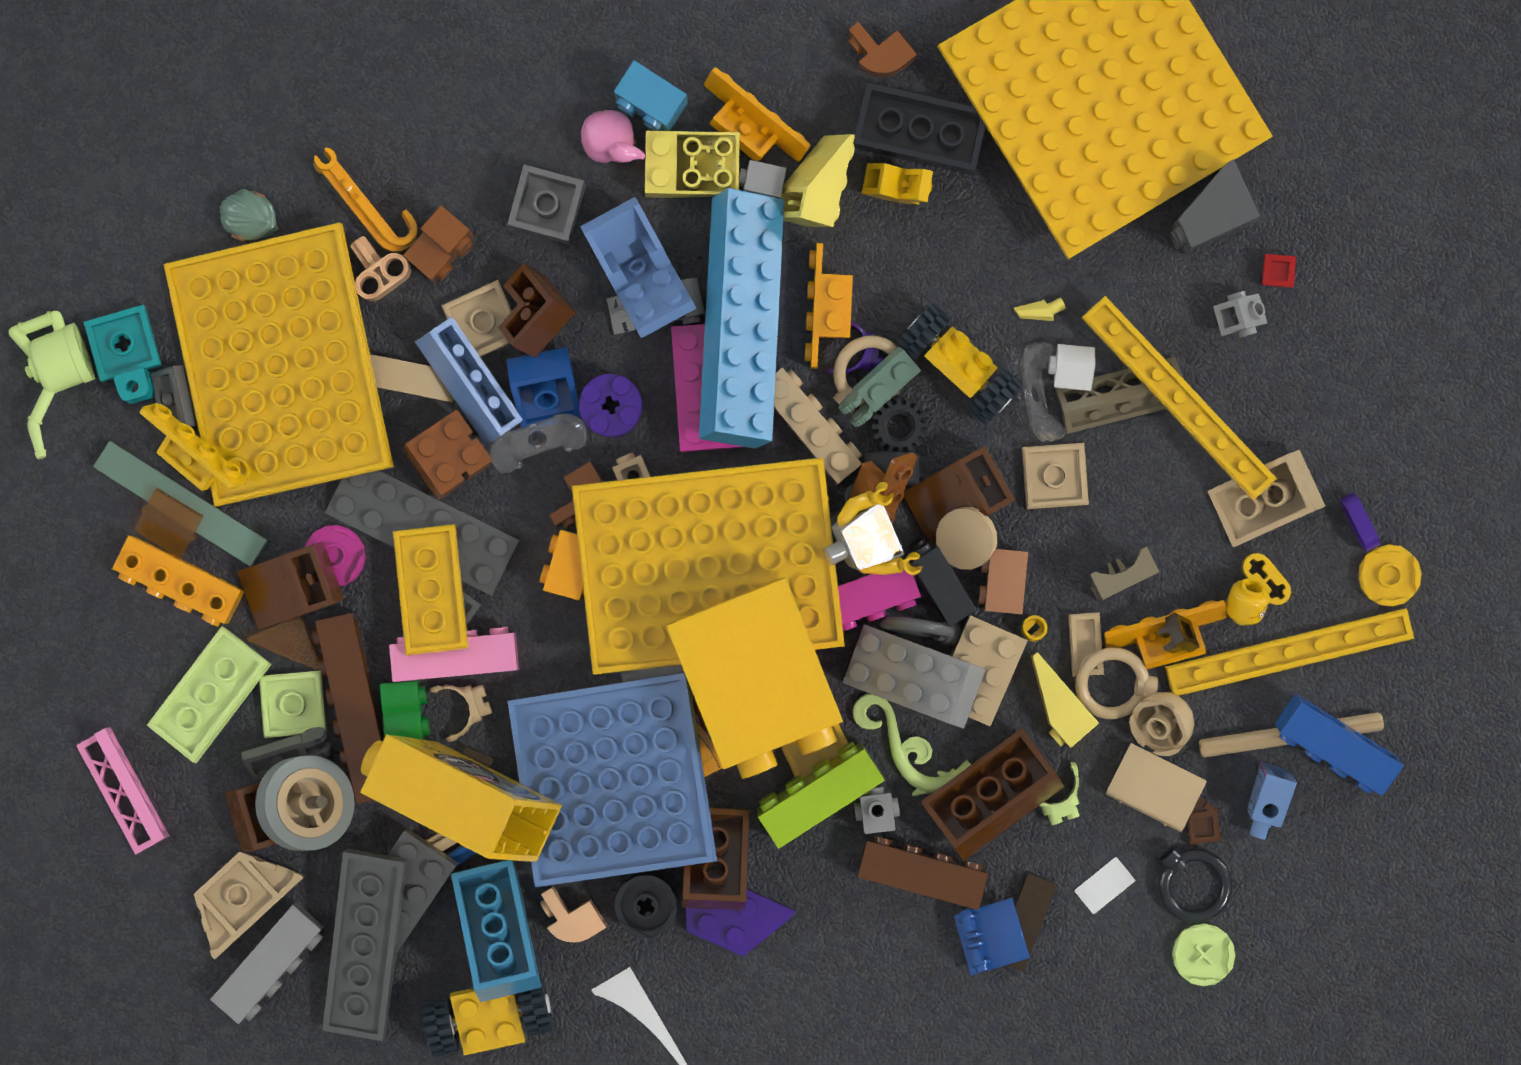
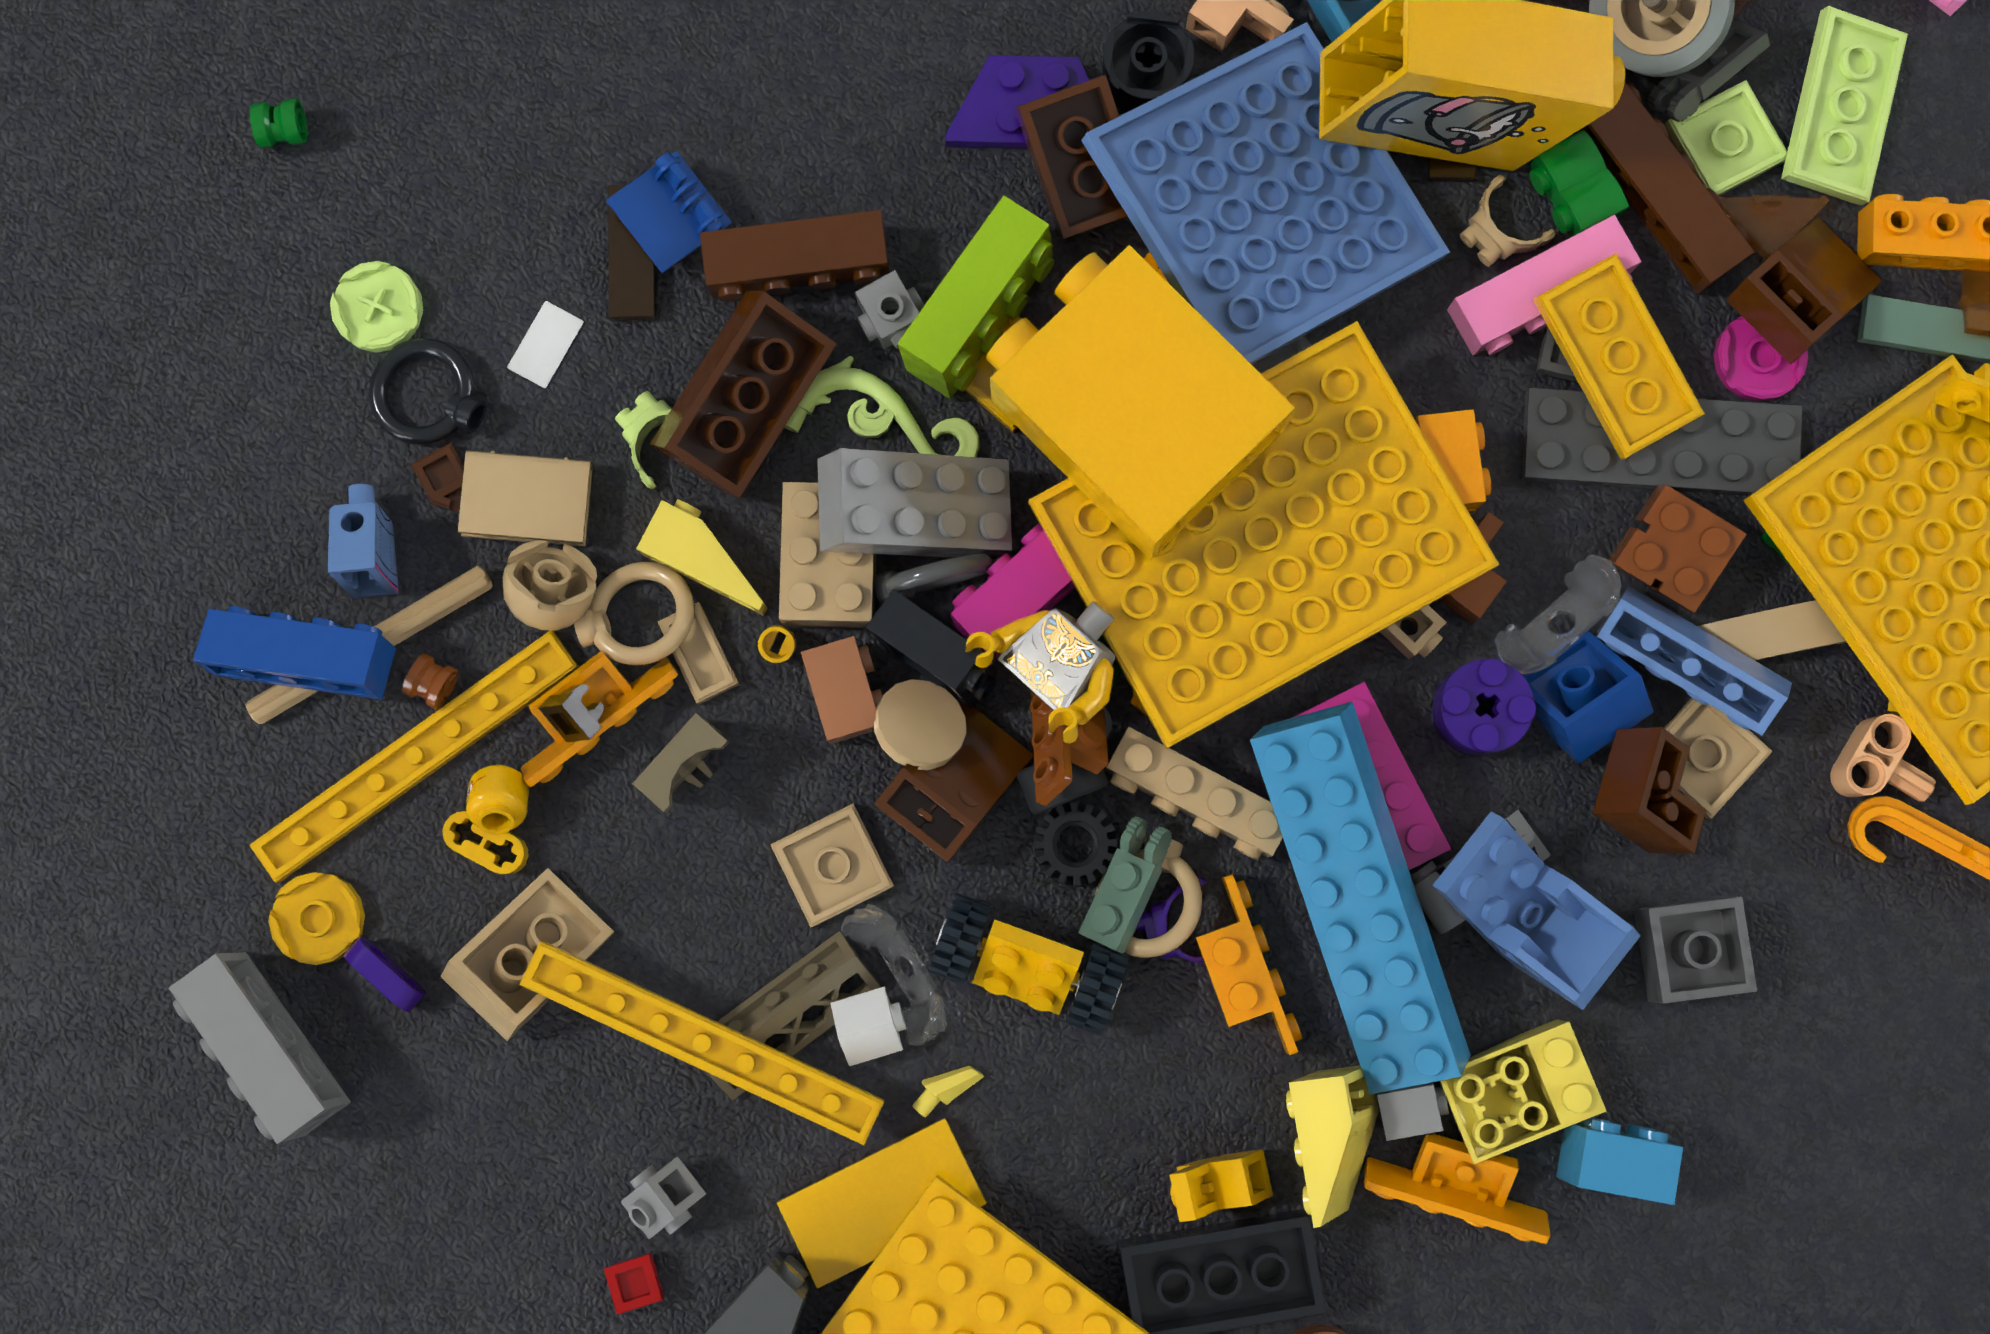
camera: 160 degrees right, 5 degrees down
dark orange brick [403,205,475,283] -> none
bright pink hair [581,110,645,164] -> none
none -> light grey brick [169,952,351,1144]
none -> dark orange wheel [402,653,459,710]
none -> yellow tile [777,1117,987,1289]

